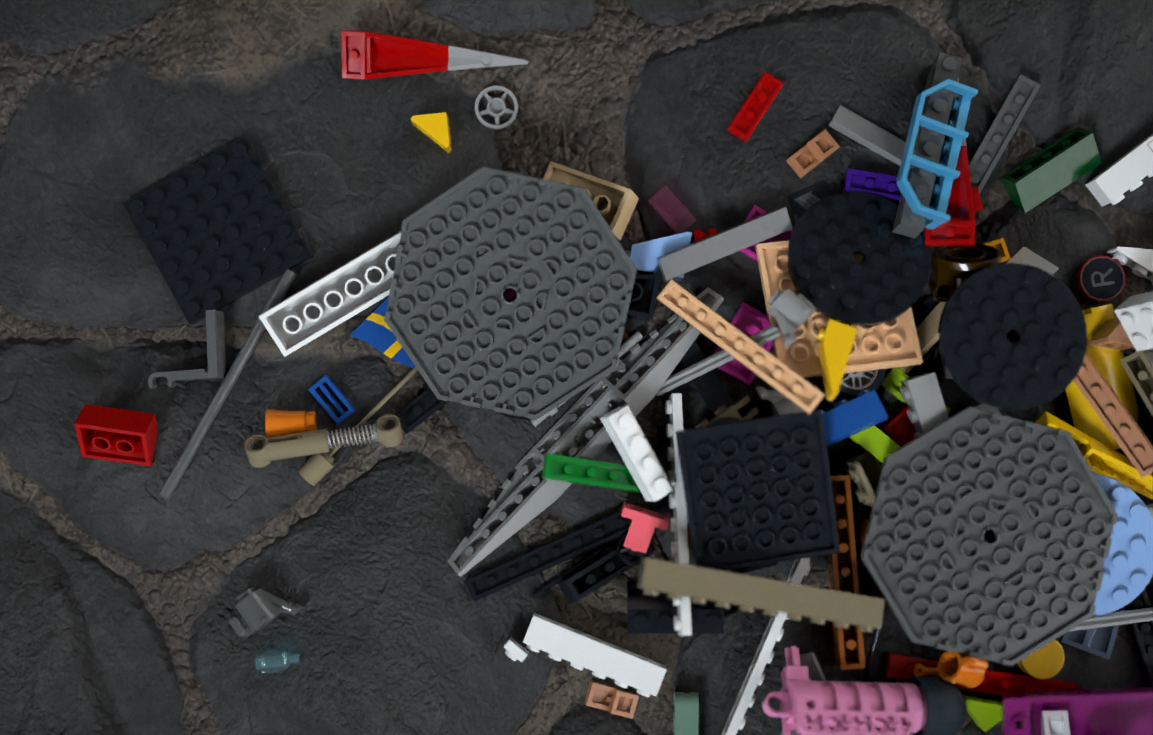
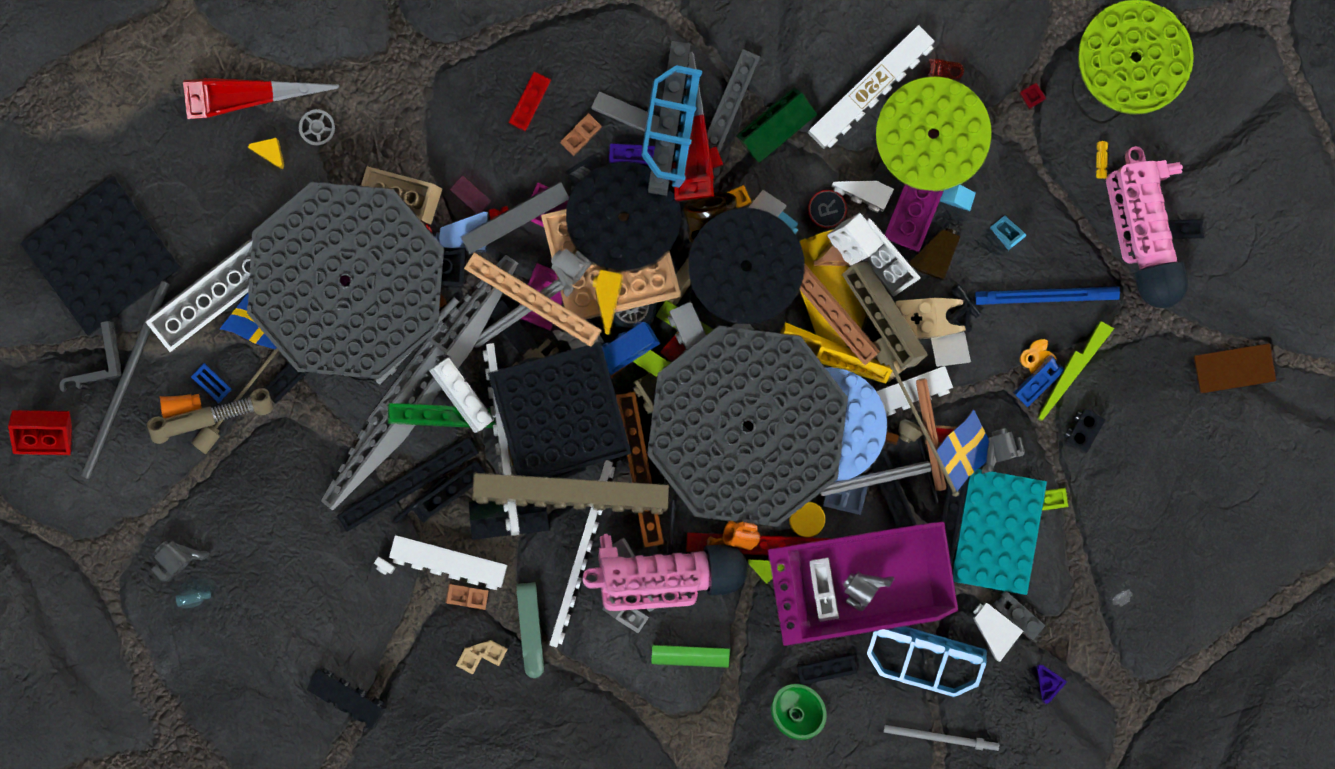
camera: 10 degrees left, 0 degrees up
coral piece [617,502,670,566] -> none

